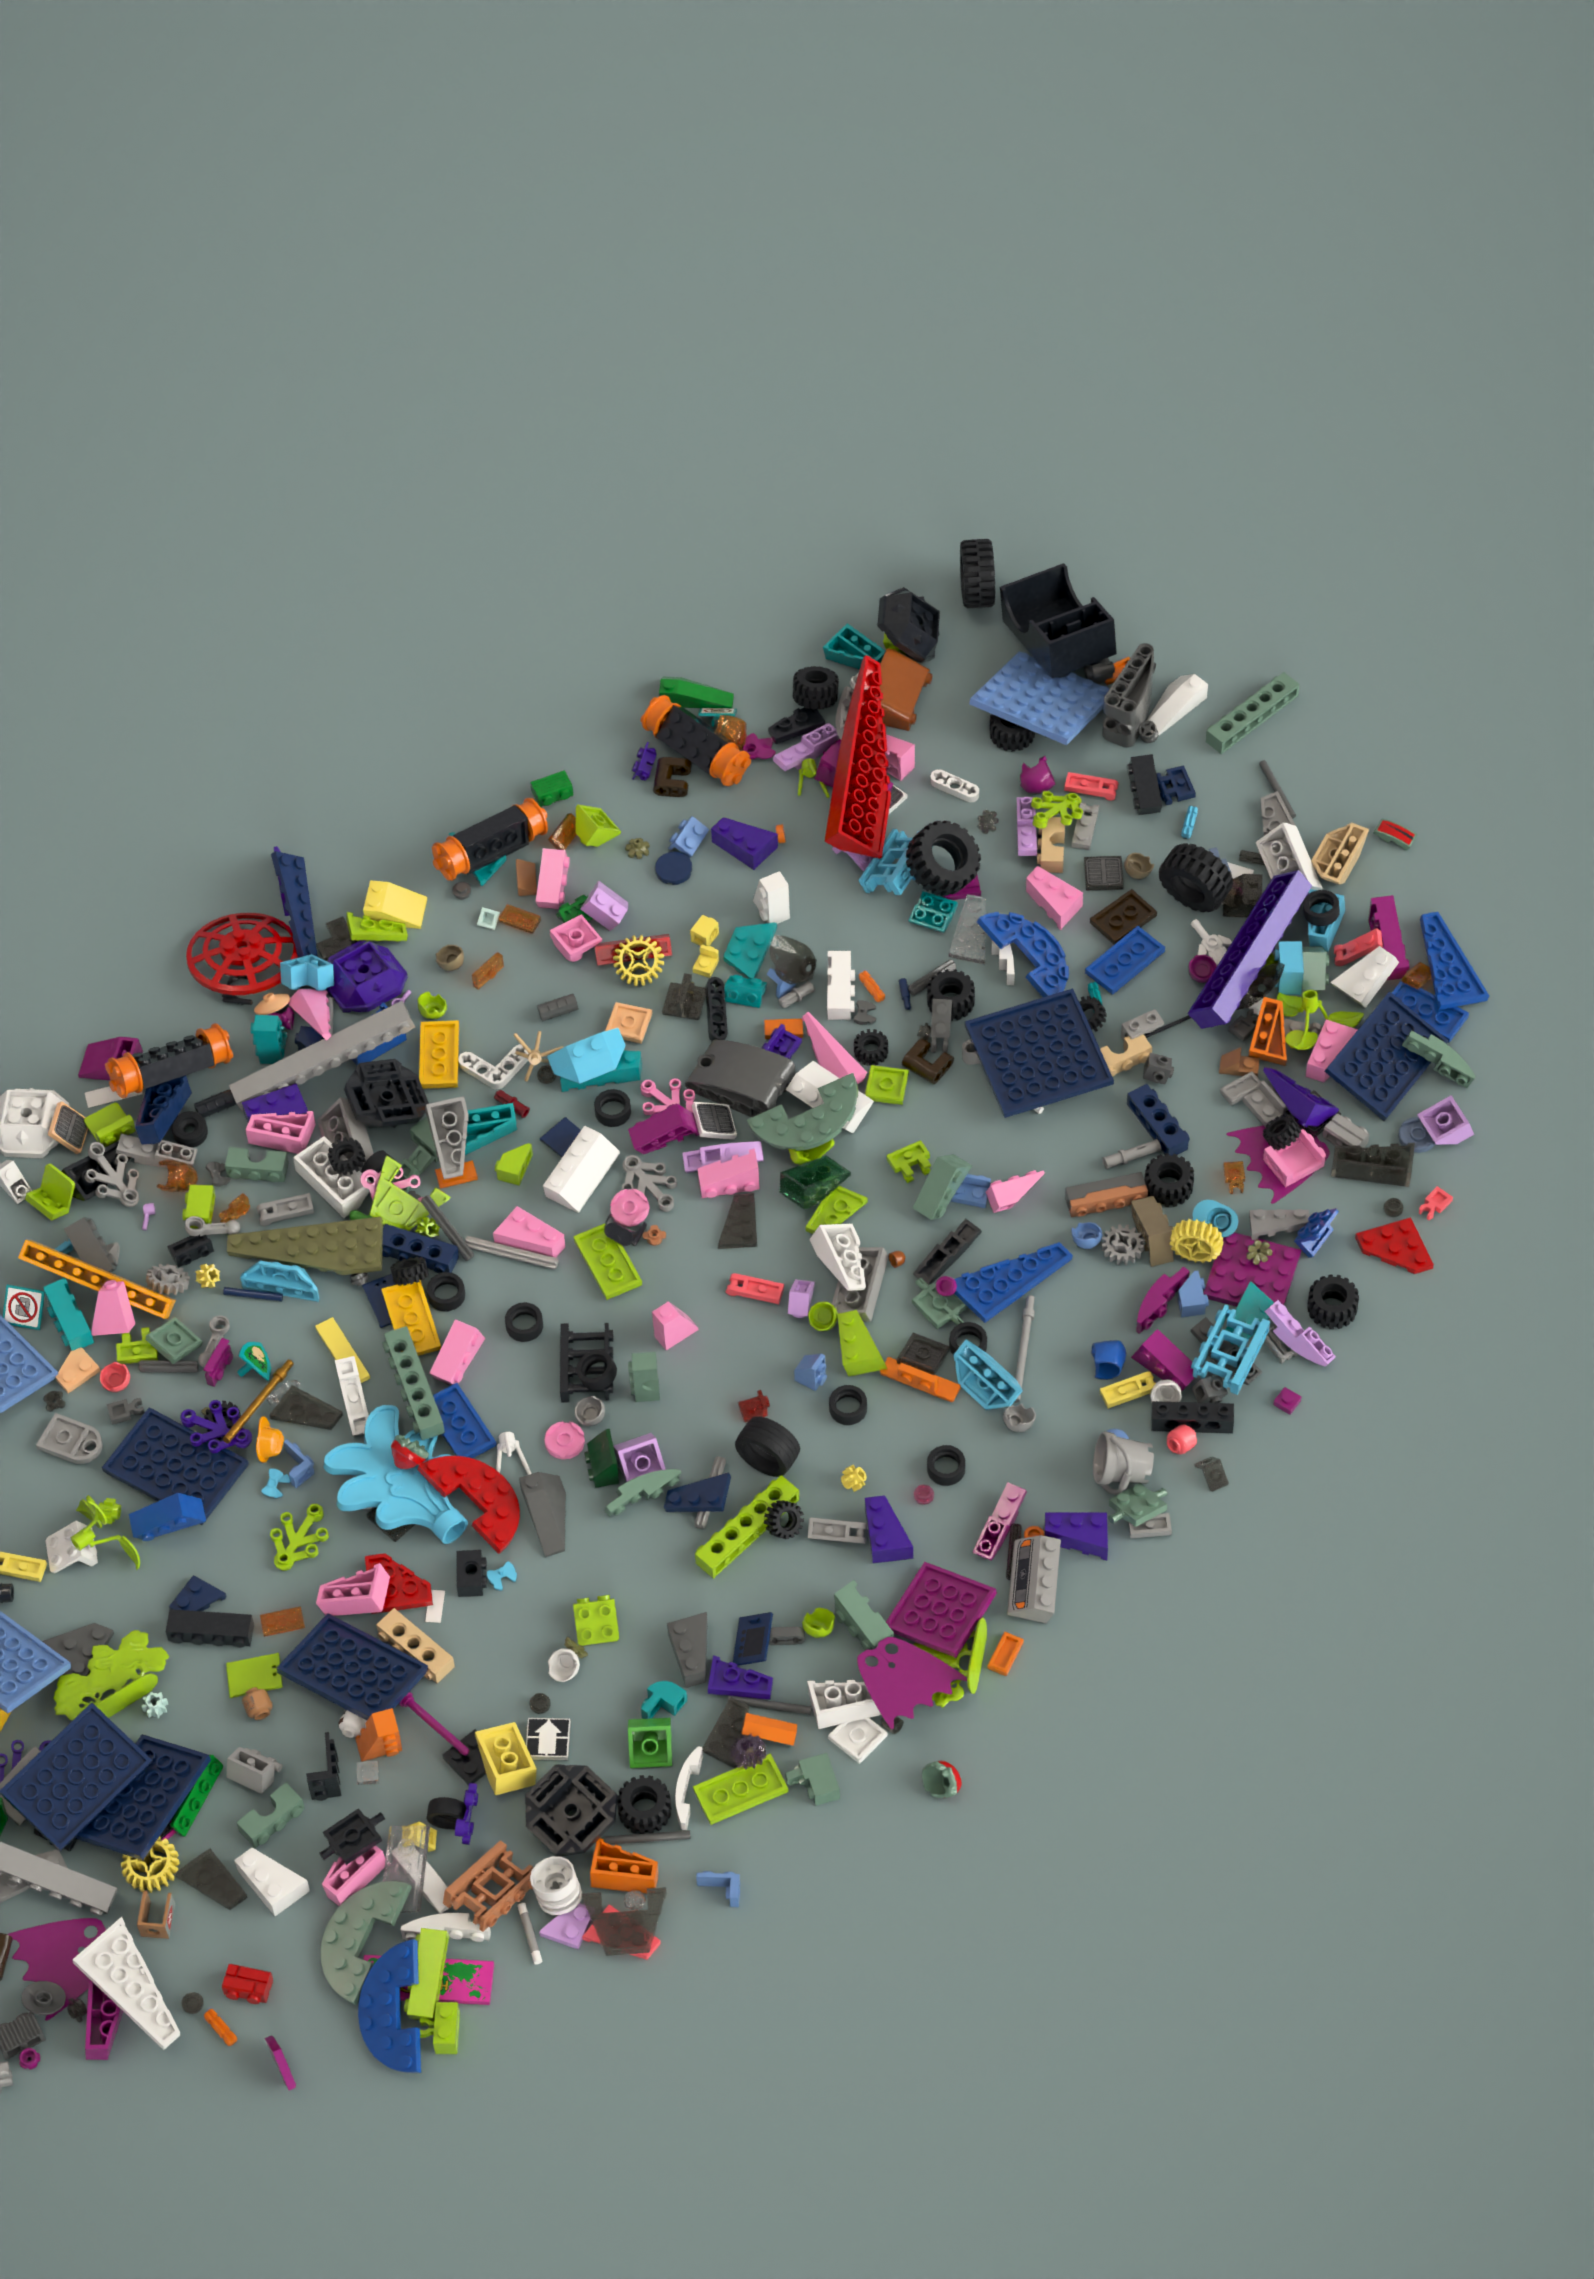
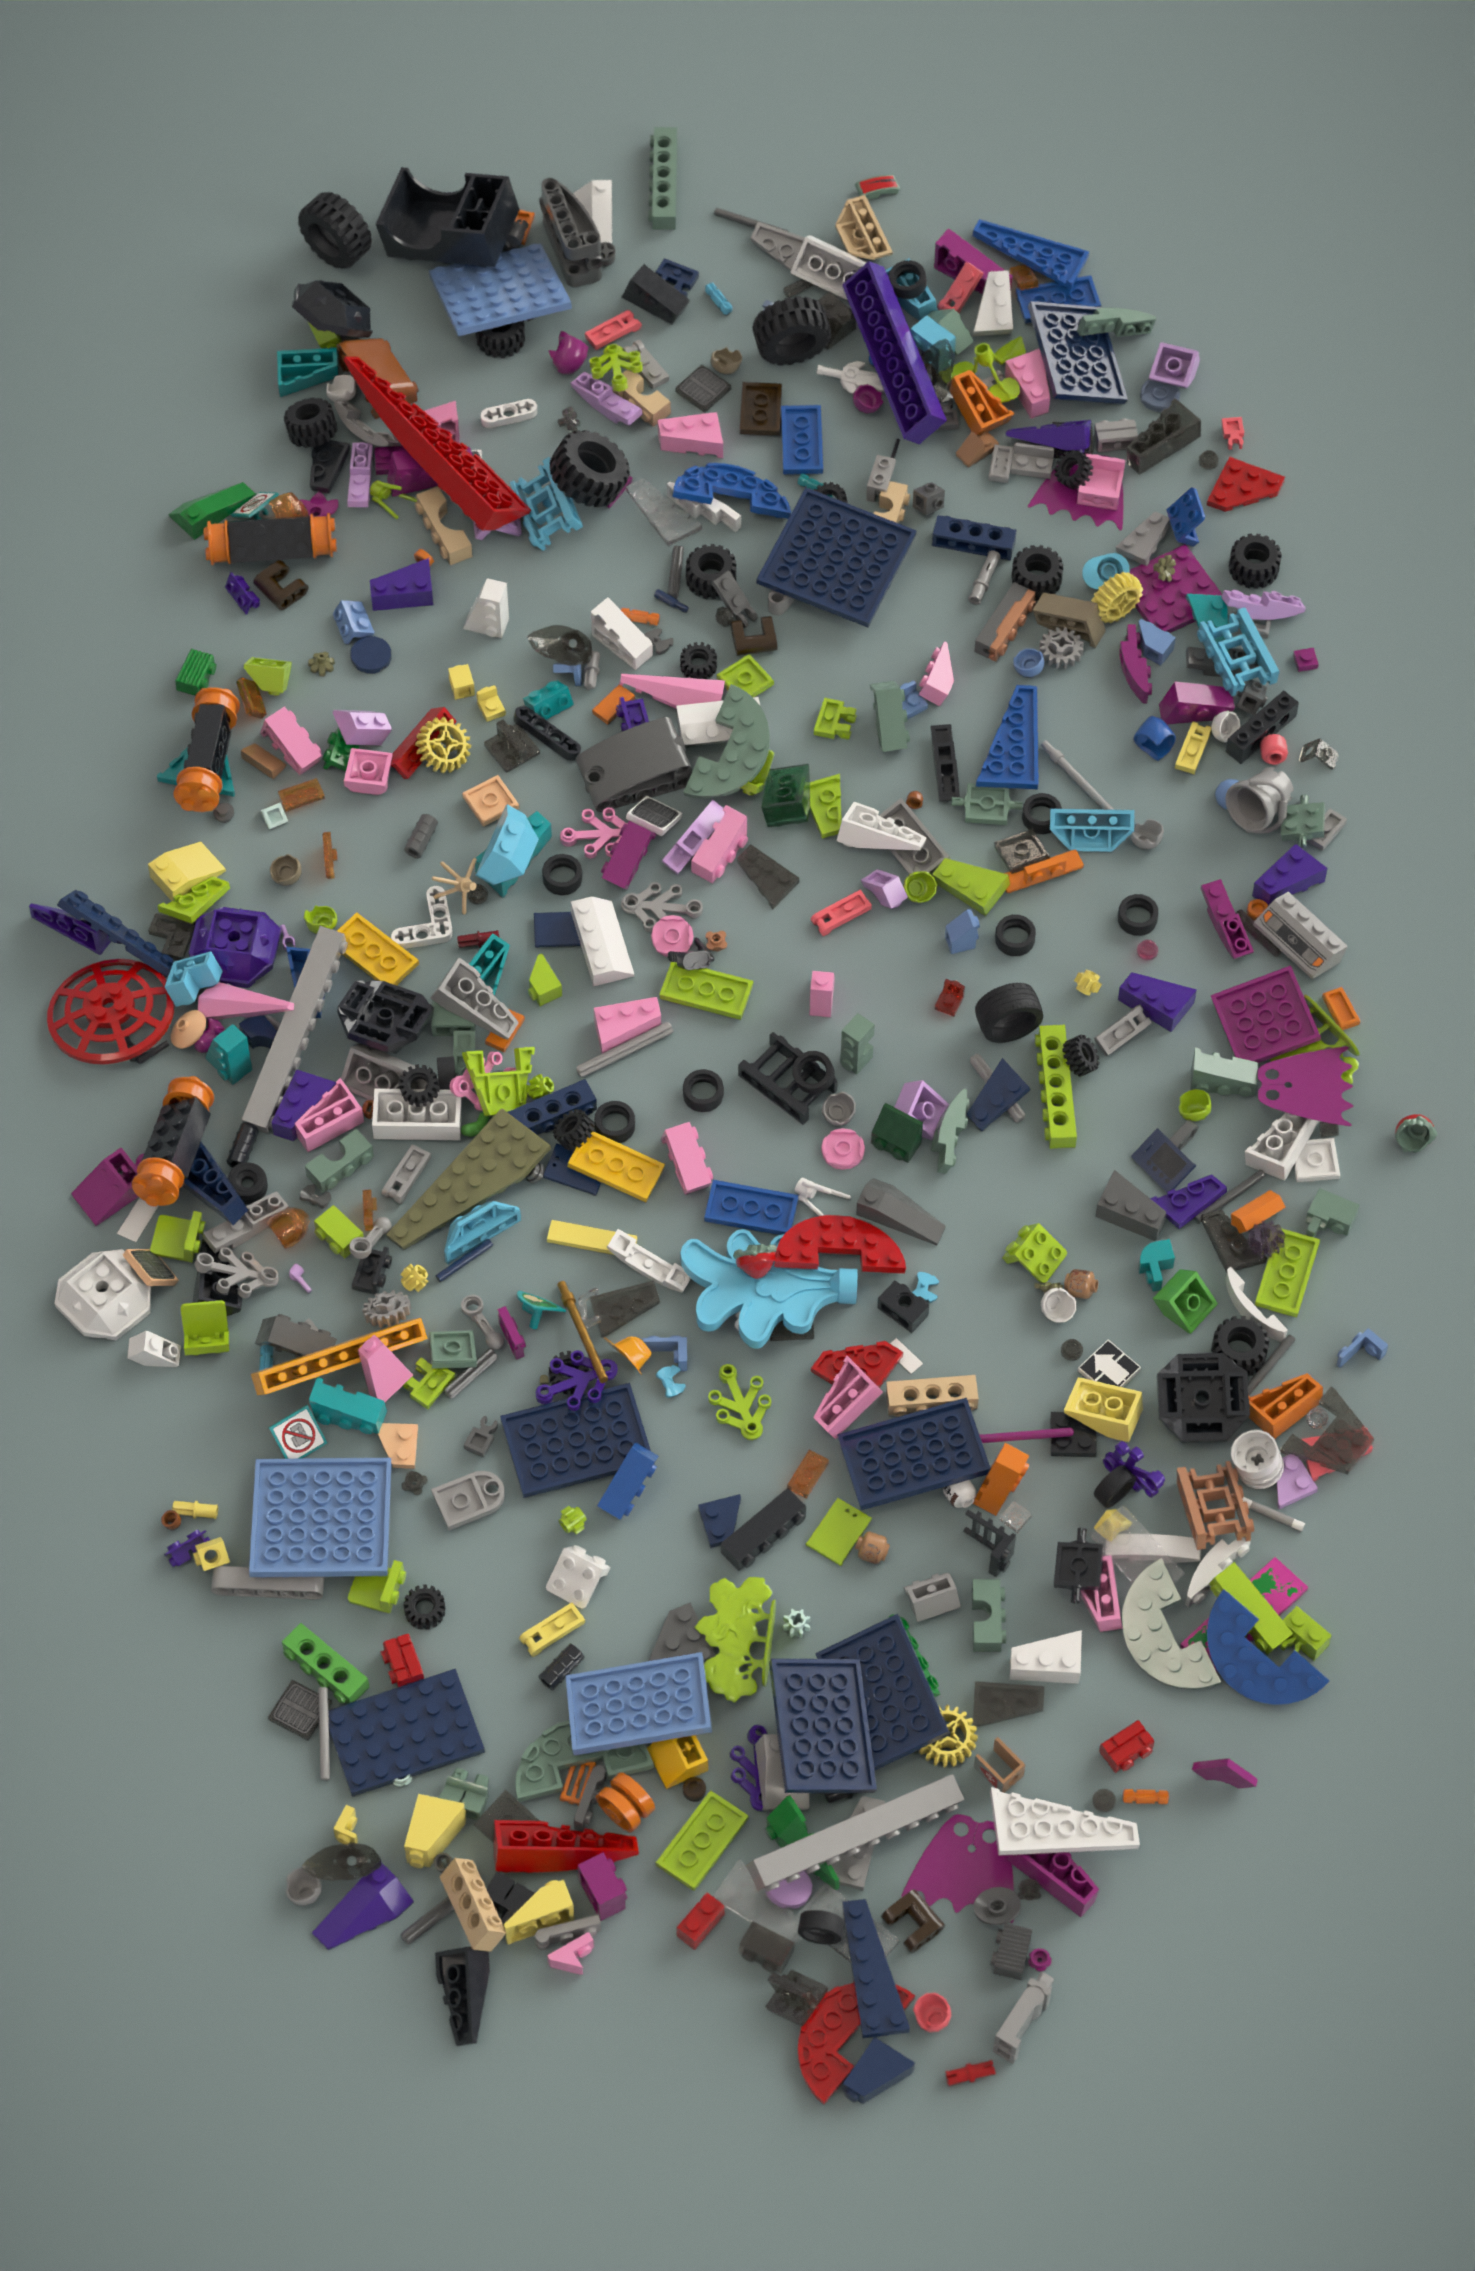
camera: 50 degrees left, 5 degrees up
lime plant [70,1495,140,1570] -> none
coral hair [99,1362,130,1392] -> none
sand green brick [382,1326,445,1440] -> none
dark grey axle [421,1195,474,1261] -> none
teal wing [723,922,777,979] -> none
teal slope [908,891,958,933] -> none
magenta tile [936,1276,957,1296] -> none
clear orange plate [1223,1161,1245,1194] -> none
none -> tan arch [415,486,472,565]
none -> medium nougat head [1064,1269,1098,1299]

